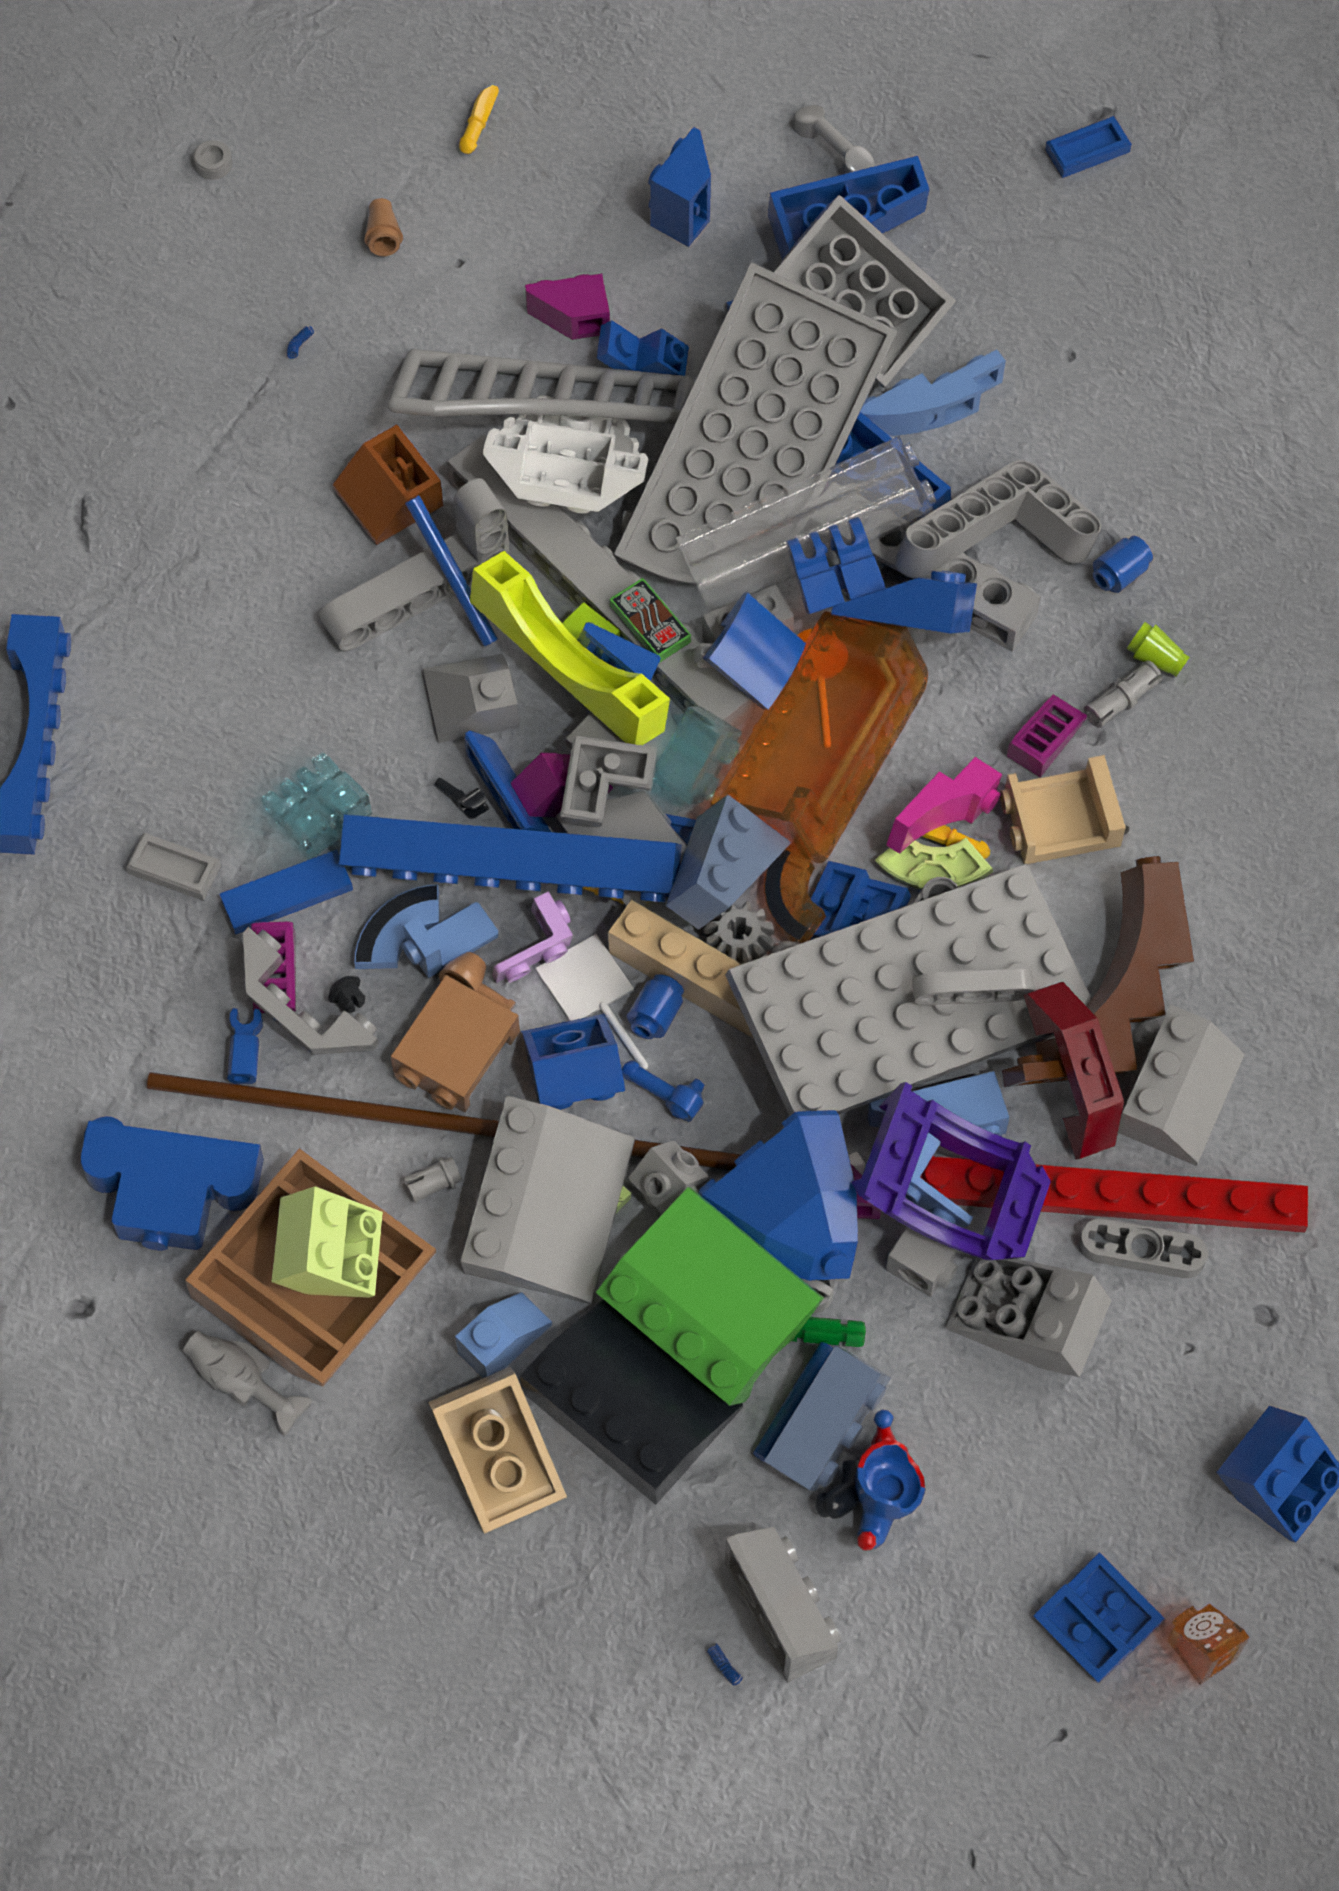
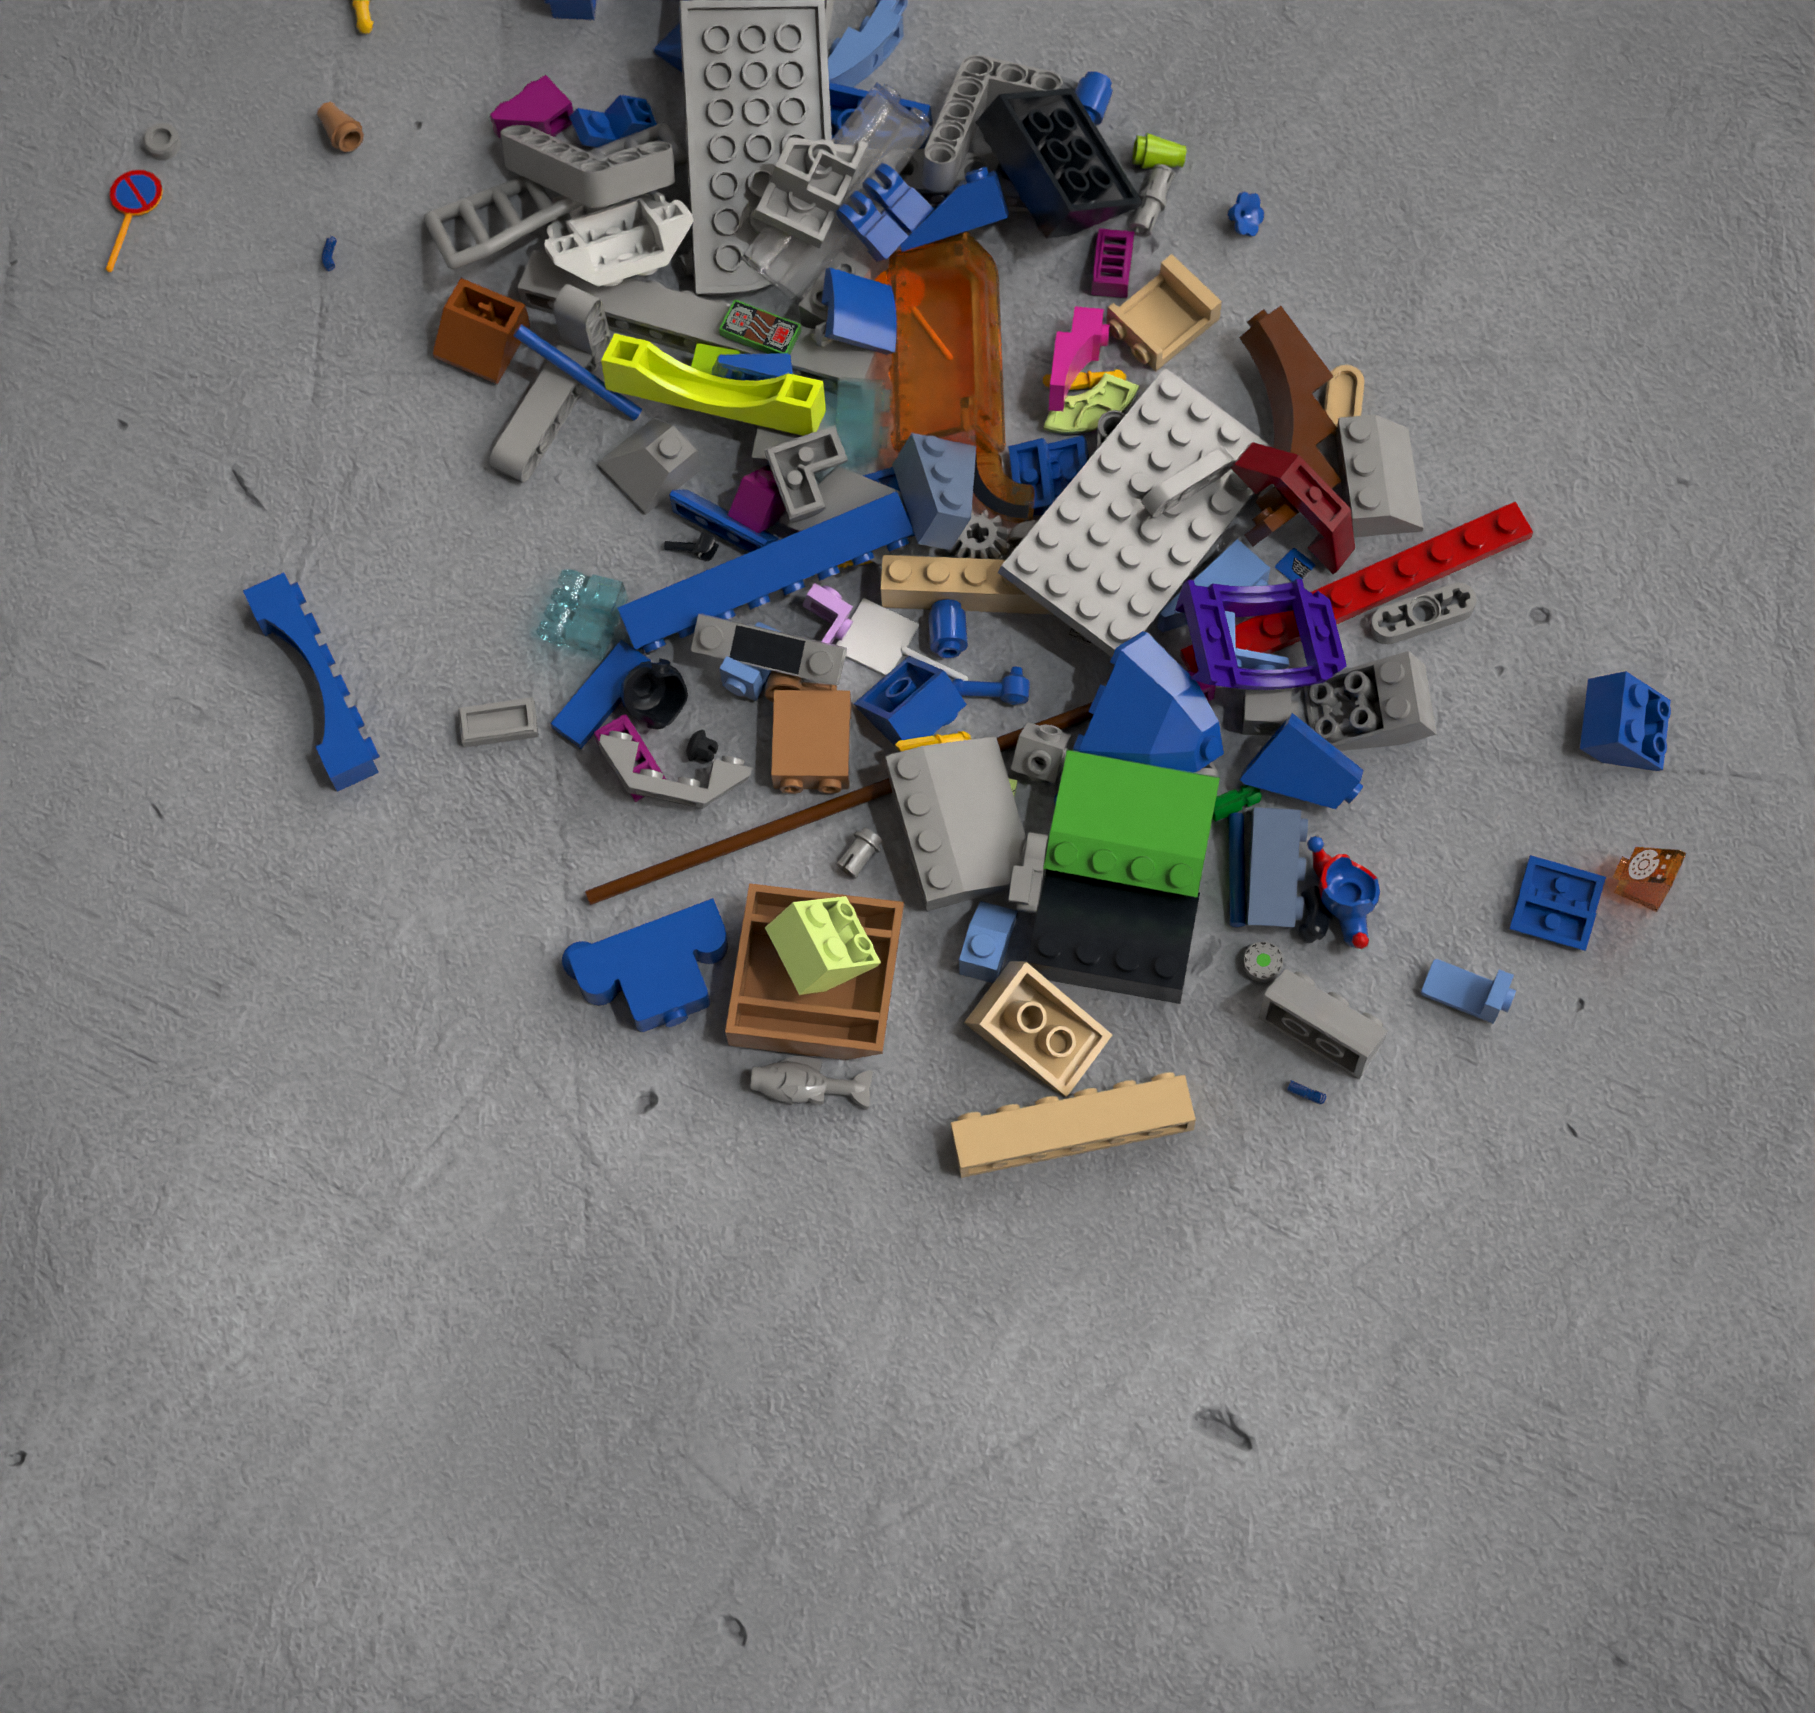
camera: 25 degrees left, 5 degrees up
blue bar [227,1008,263,1084] -> none
tile [354,884,439,969] -> none
none -> piece [106,170,163,272]
none -> light grey beam [501,125,675,207]
none -> black cap [620,658,688,729]
none -> plate [691,614,847,686]
none -> light grey slope [753,138,868,249]
none -> yellow piece [895,731,971,752]
none -> tan brick [951,1072,1196,1178]
none -> black slope [976,88,1143,239]
none -> light grey piece [1008,832,1049,914]
none -> blue plant [1228,192,1264,236]
none -> blue slope [1239,713,1364,809]
none -> light grey tile [1243,942,1283,983]
none -> blue sticker [1275,548,1315,582]
none -> tan tile [1324,365,1364,435]
none -> medium blue bracket [1421,959,1516,1024]

